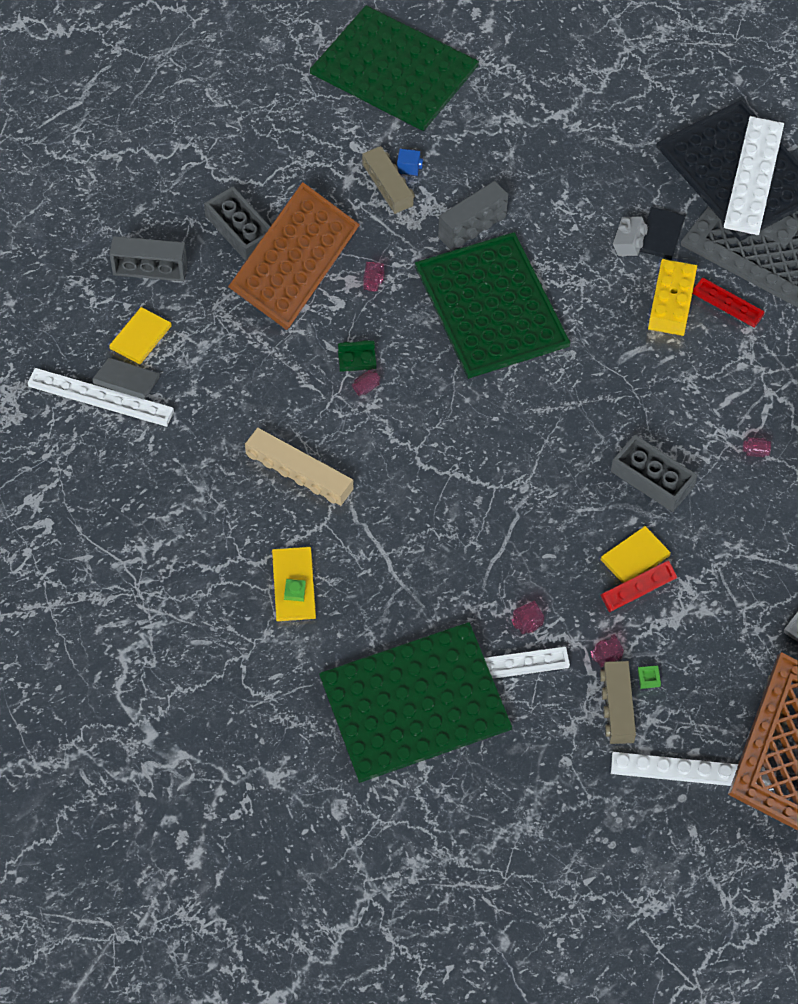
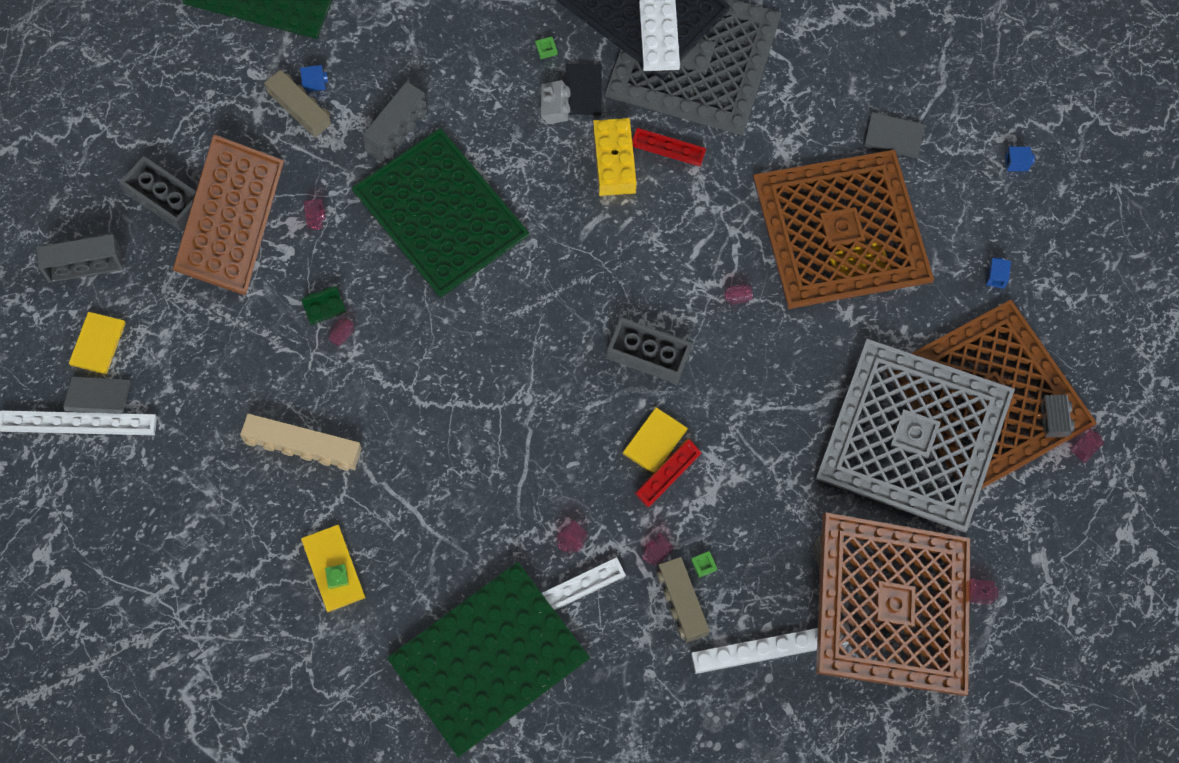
camera: 20 degrees left, 10 degrees up
none -> bright green plate [535,37,557,60]

